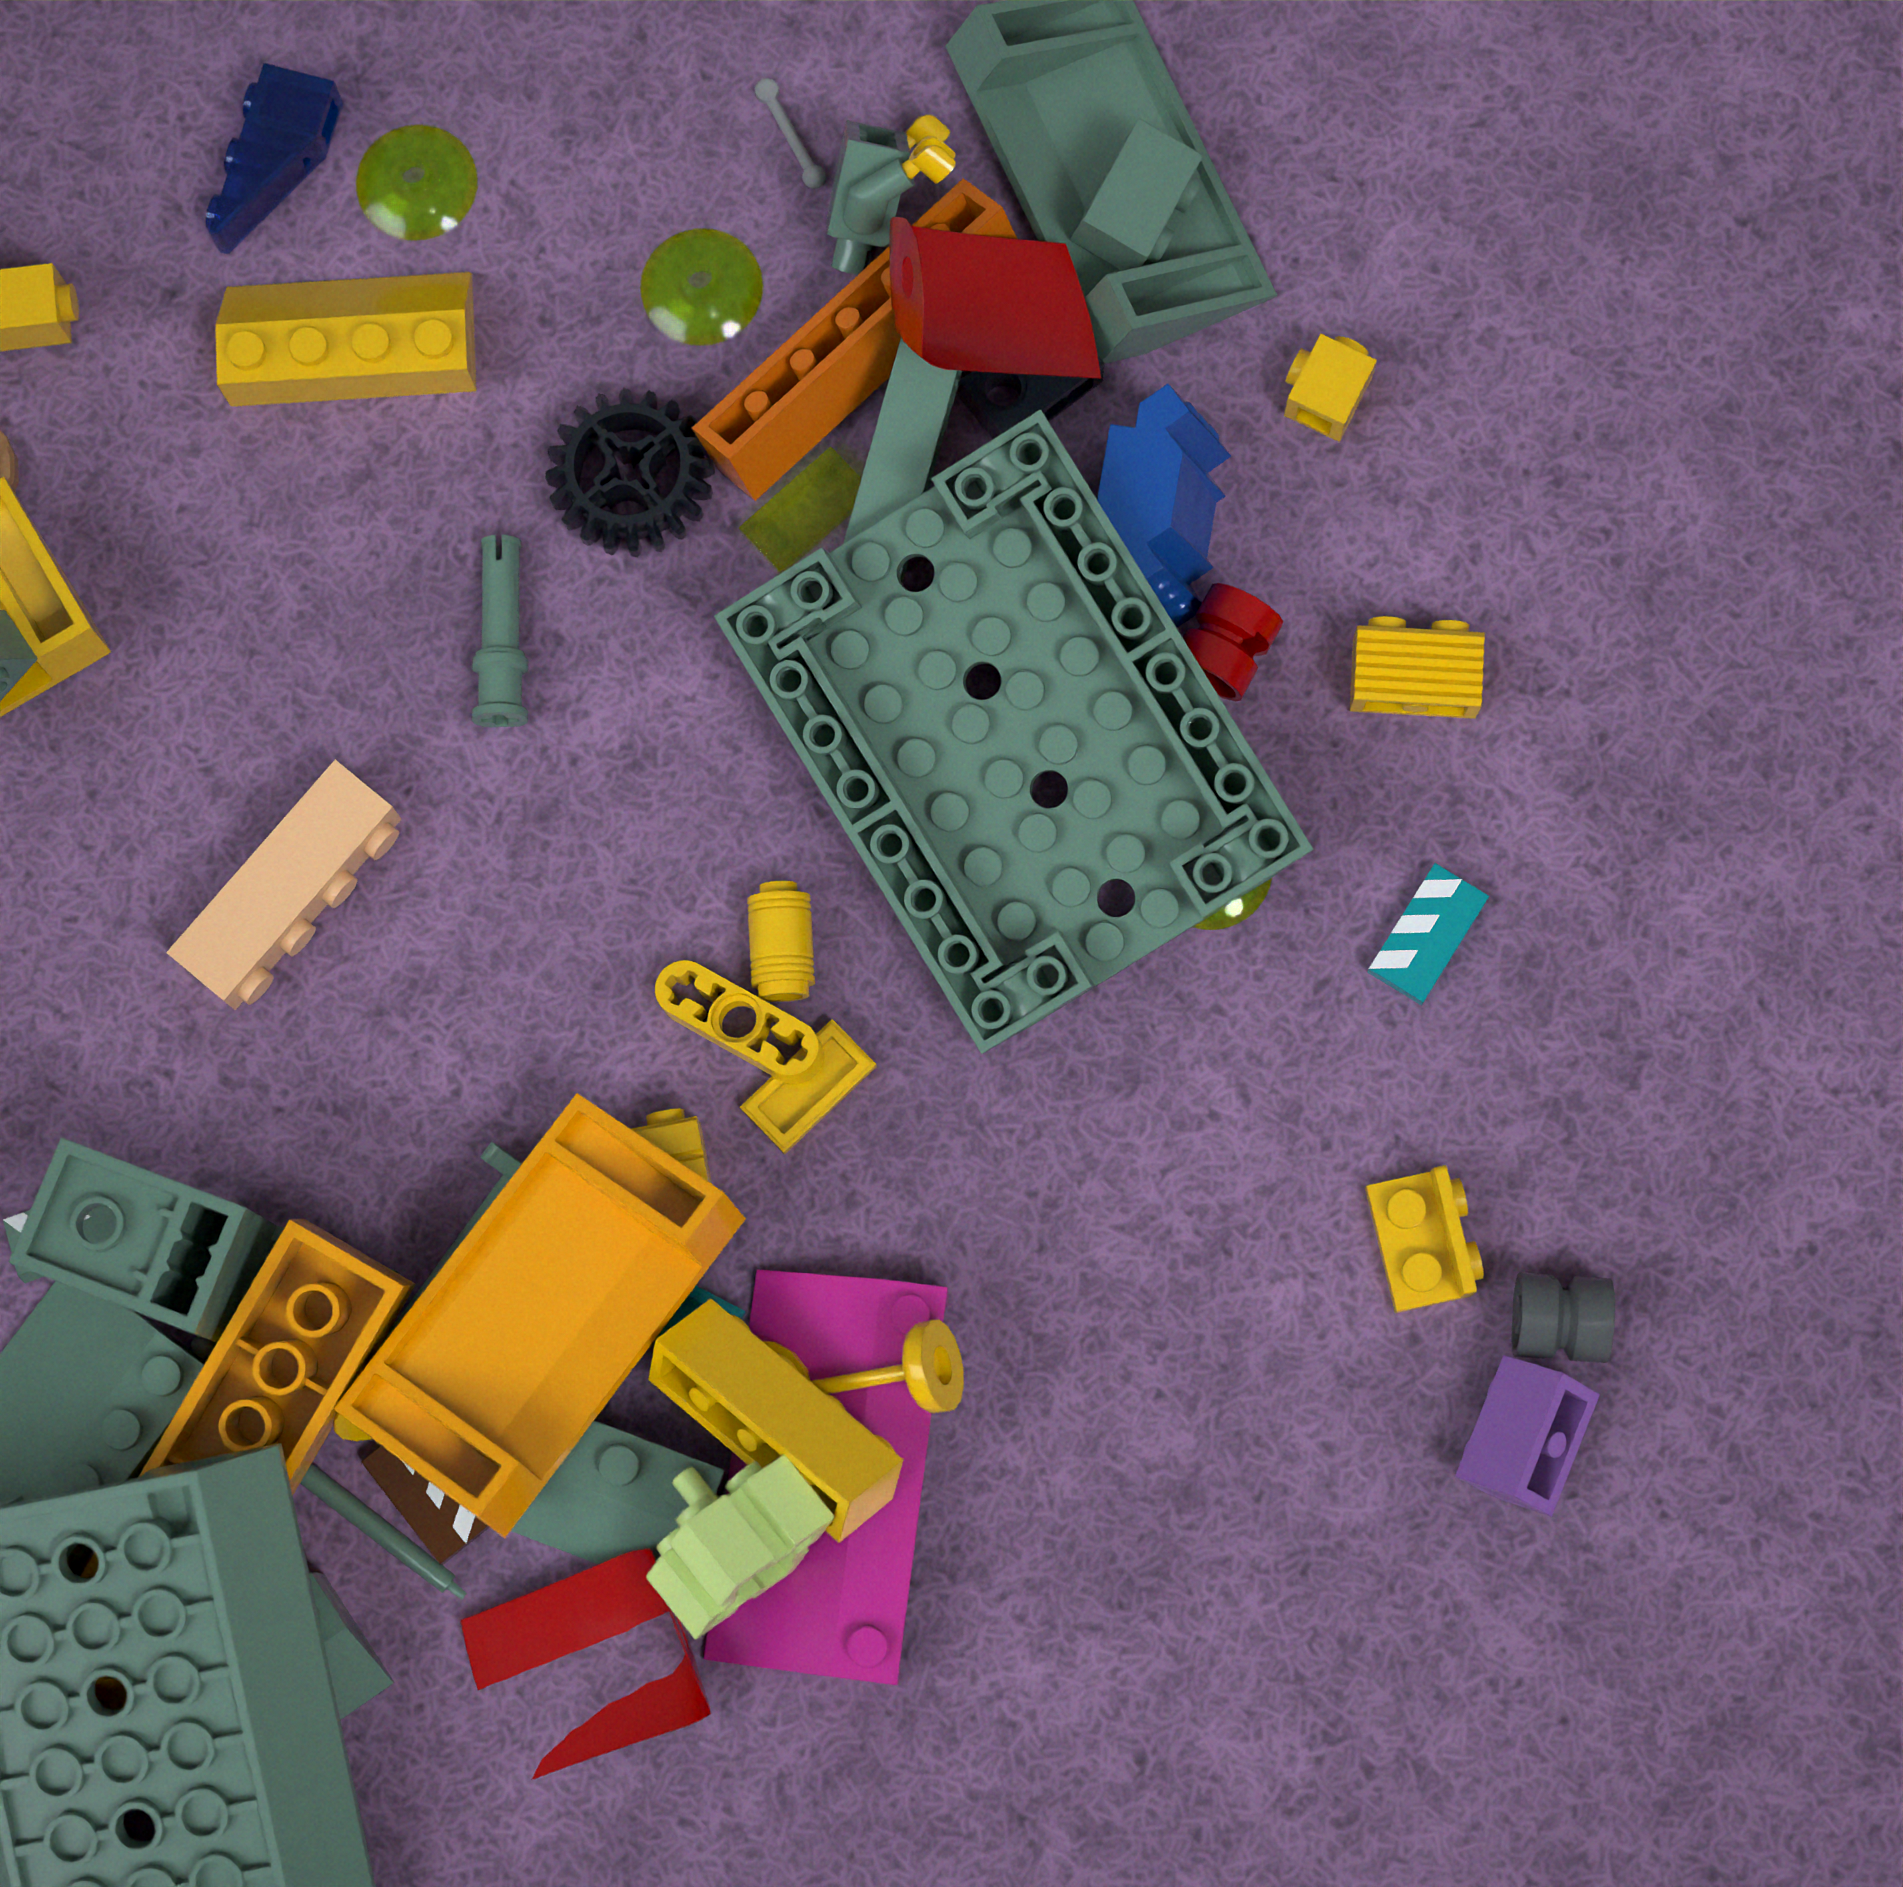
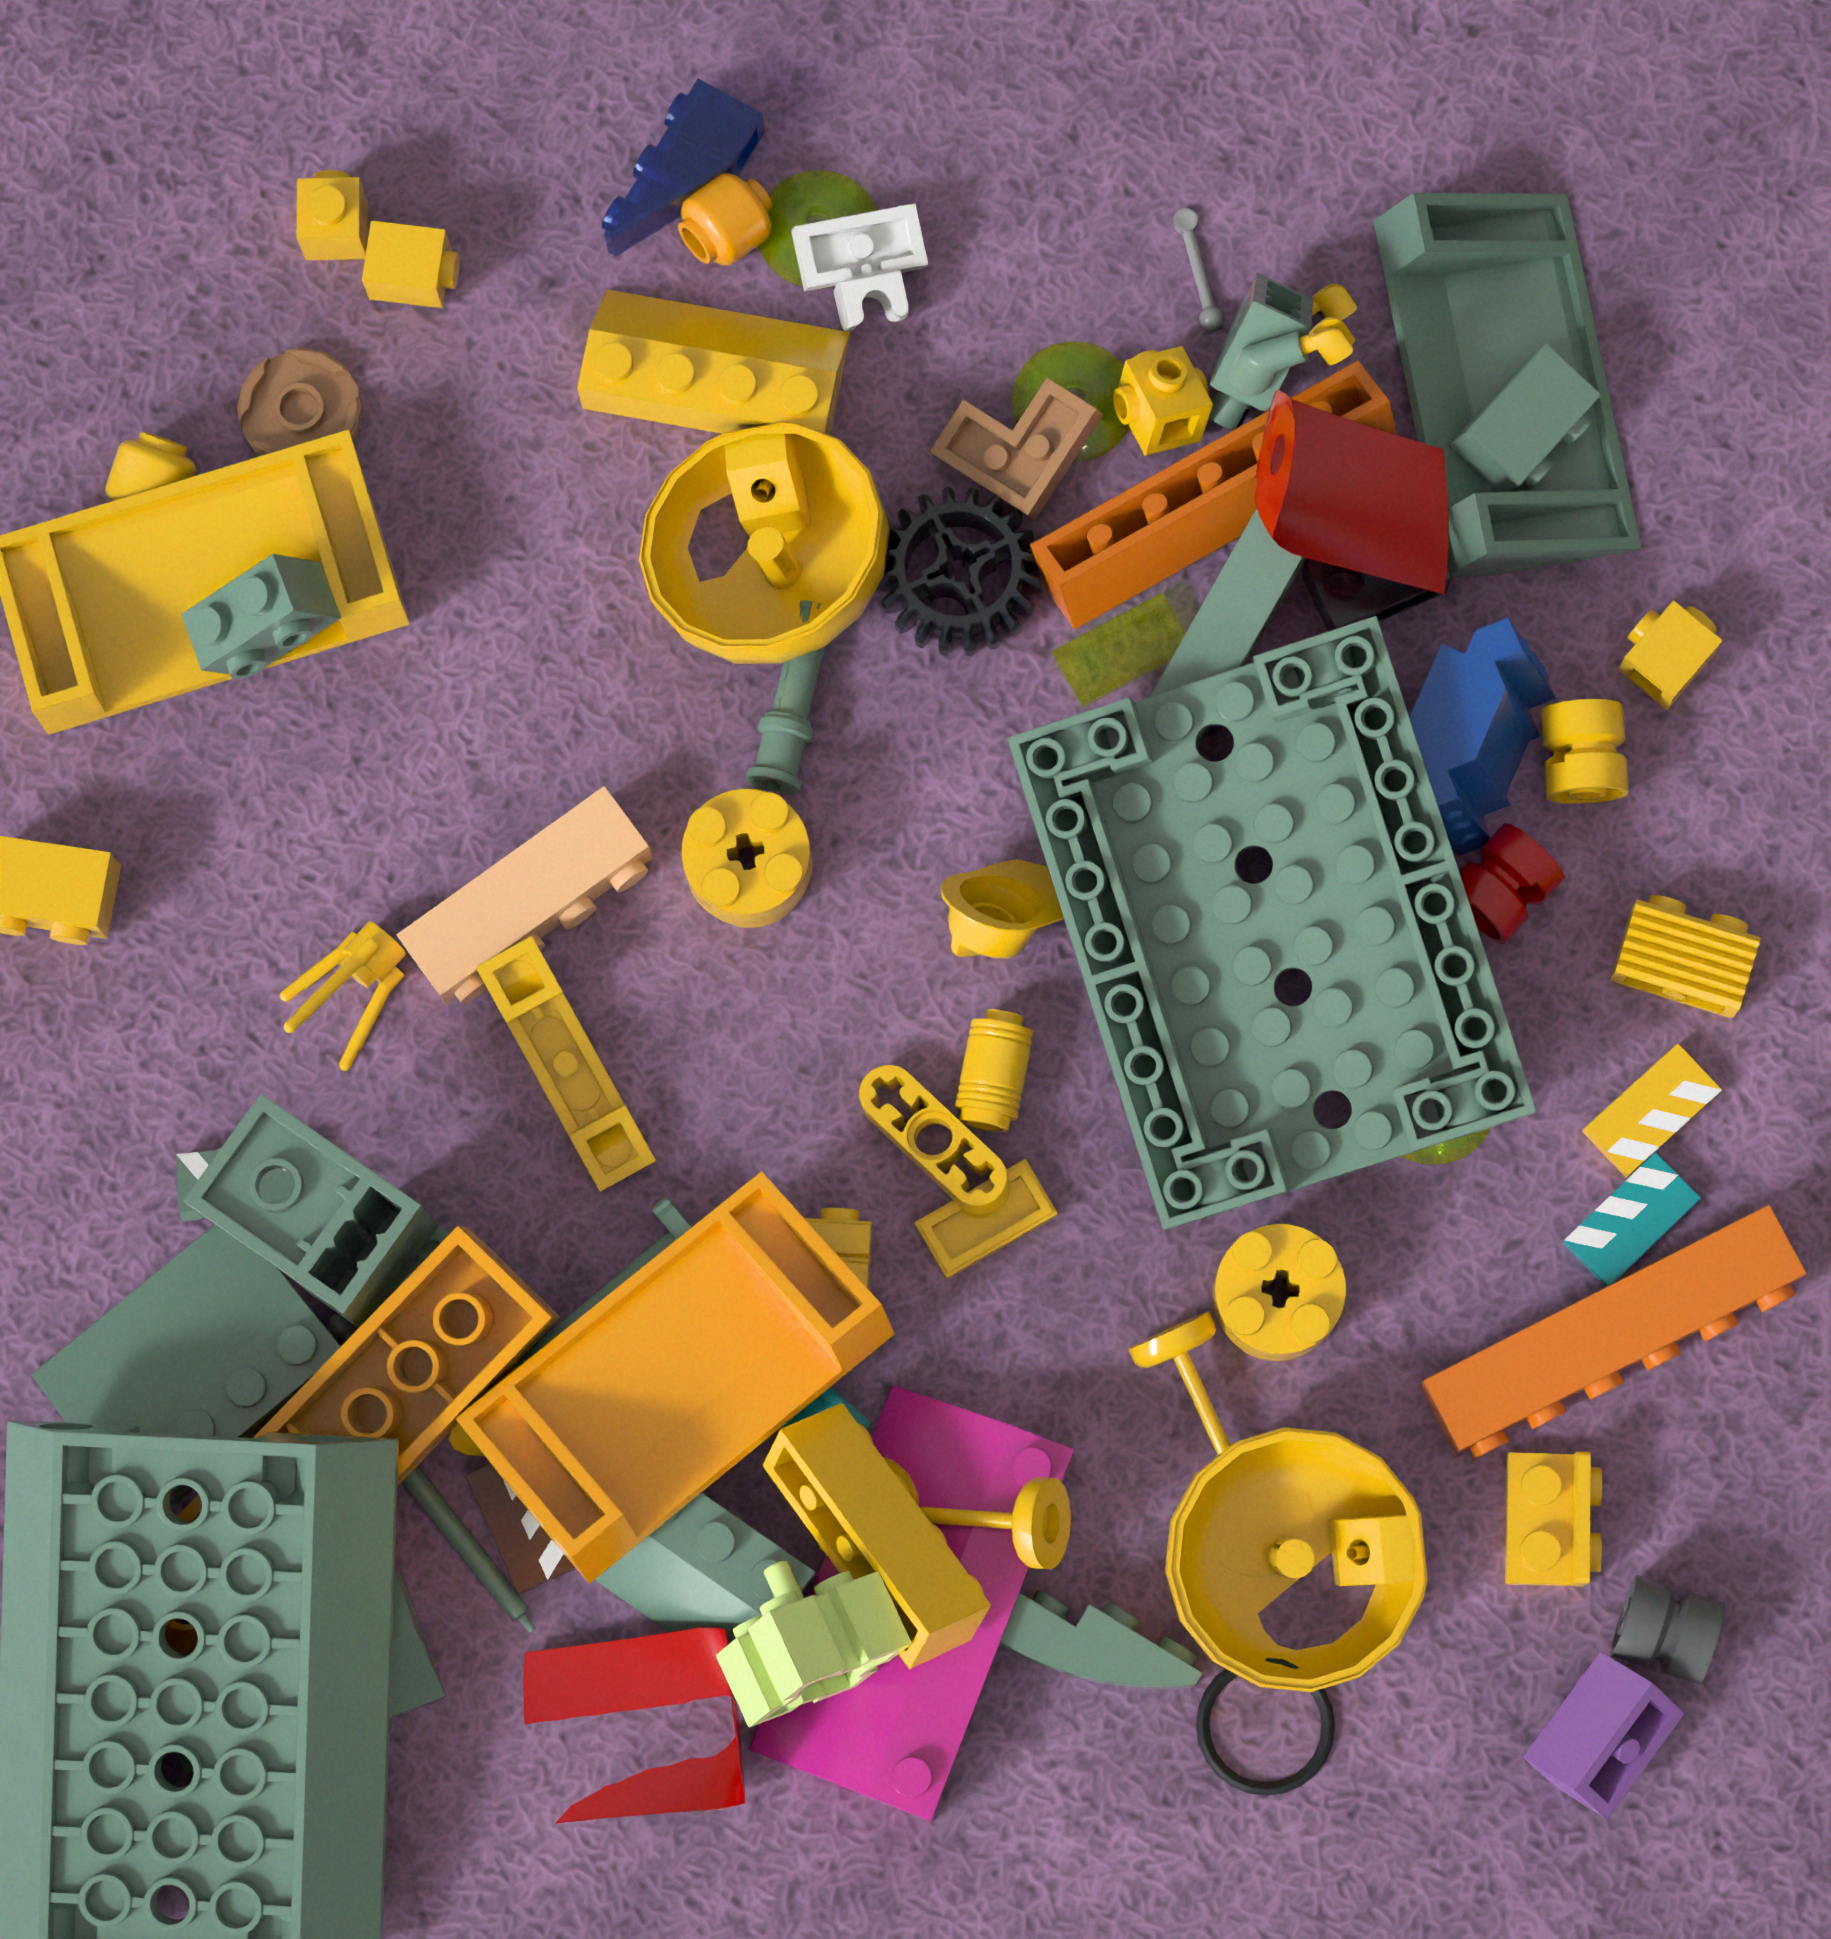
camera: 15 degrees right, 0 degrees up
none -> yellow plant [280,921,406,1071]
none -> yellow slope [476,936,656,1192]
none -> yellow piece [639,421,889,664]
none -> light orange head [678,172,772,266]
none -> yellow brick [682,789,812,928]
none -> white plate [791,203,928,332]
none -> medium nougat plate [929,378,1104,520]
none -> yellow piece [940,859,1064,958]
none -> sand green slope [999,1590,1202,1689]
none -> yellow brick [1113,346,1213,456]
none -> yellow piece [1128,1311,1315,1578]
none -> yellow piece [1165,1427,1428,1692]
none -> black tyre [1196,1658,1335,1796]
none -> yellow brick [1213,1224,1346,1362]
none -> orange brick [1419,1205,1807,1459]
none -> yellow wheel [1540,699,1629,804]
none -> yellow tile [1582,1043,1722,1178]

